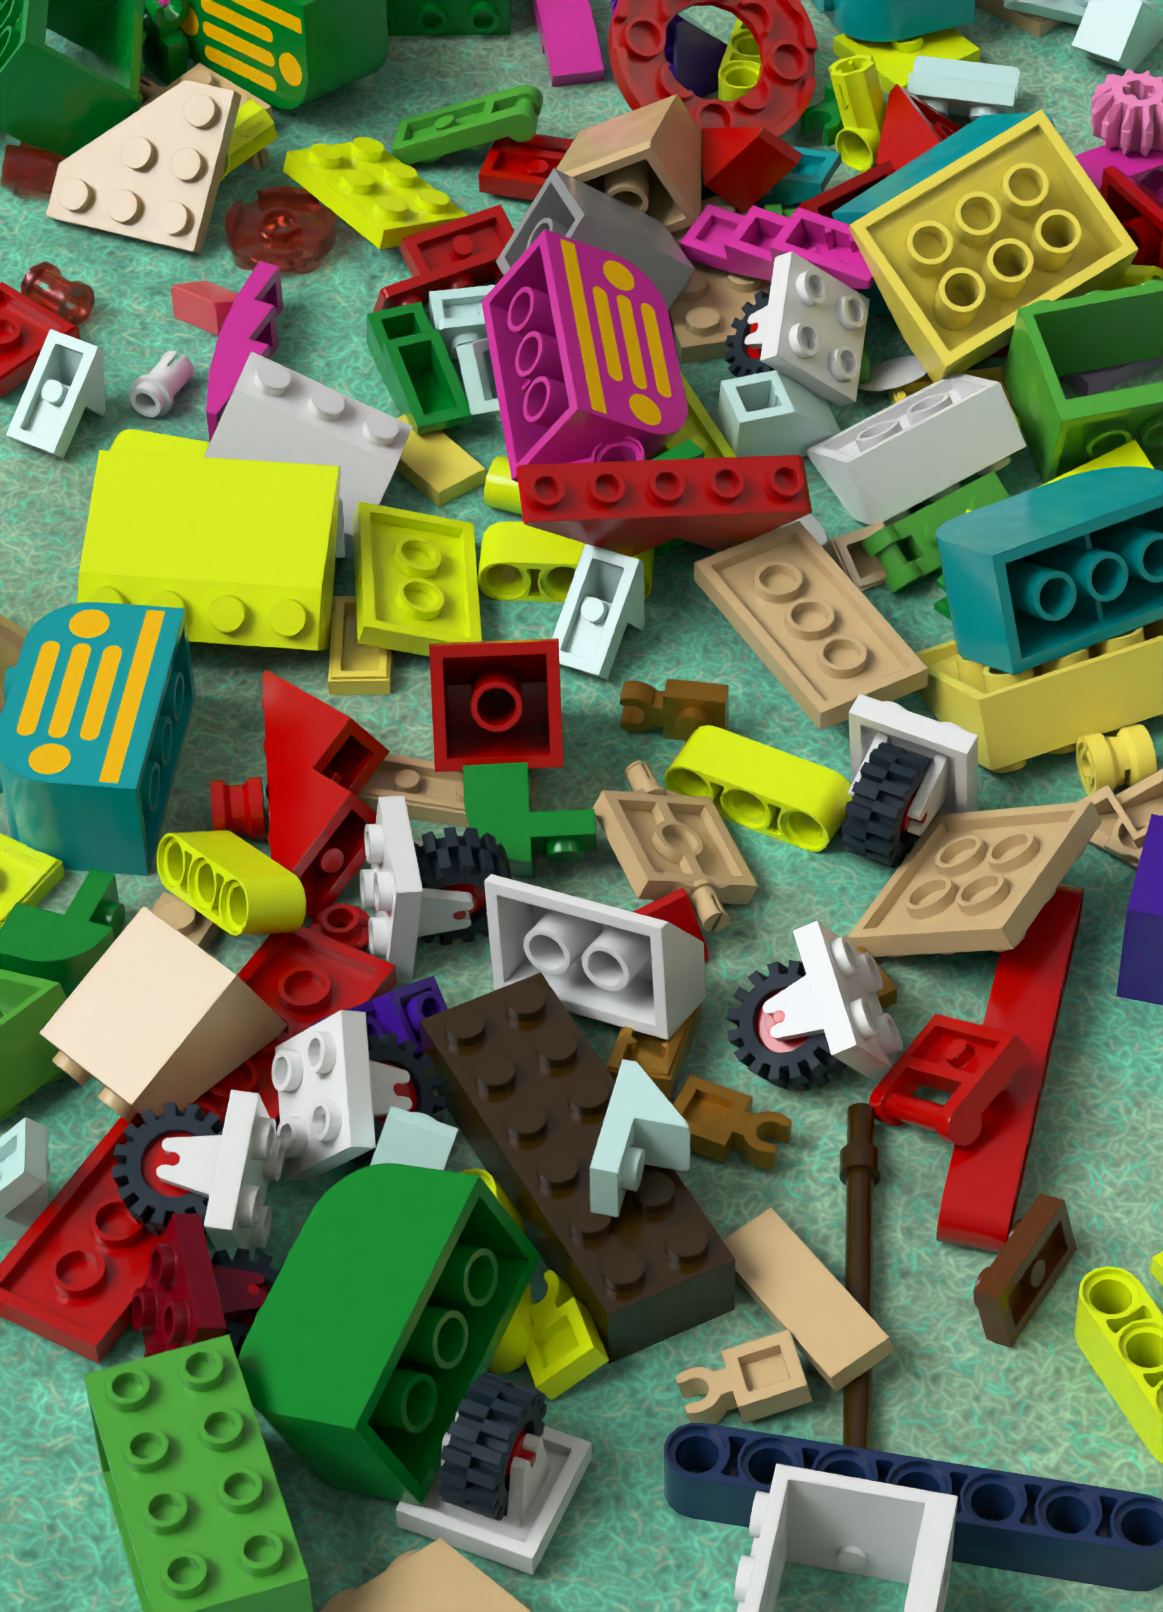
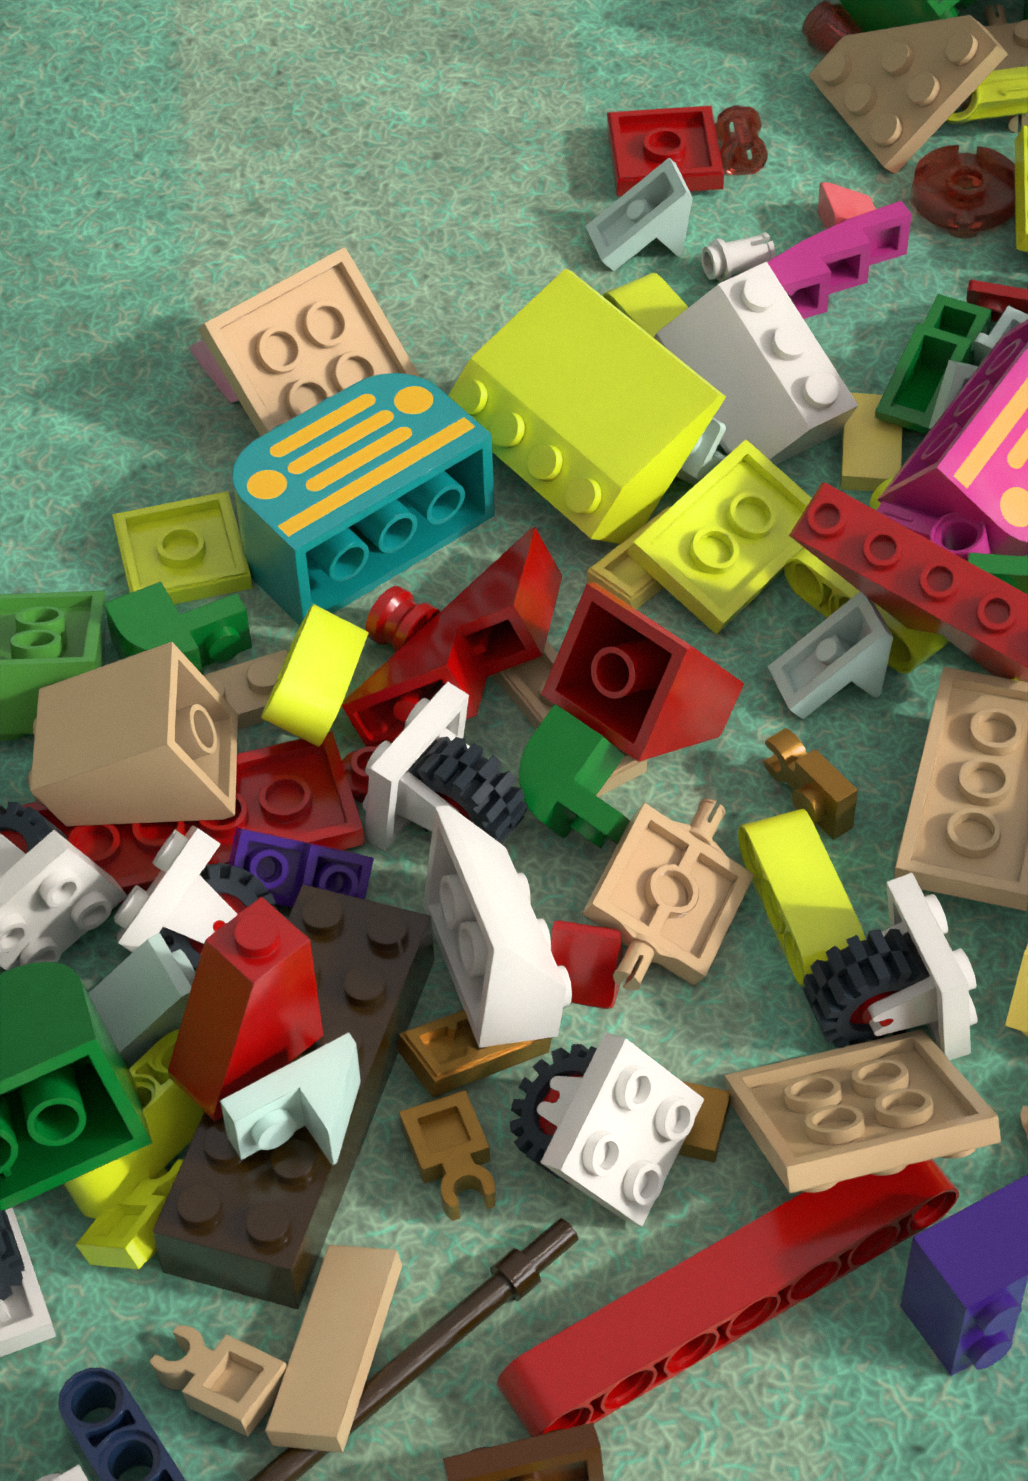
camera: 45 degrees right, 5 degrees up
red plate [869,1014,1031,1147] -> none
none -> red slope [168,897,324,1122]

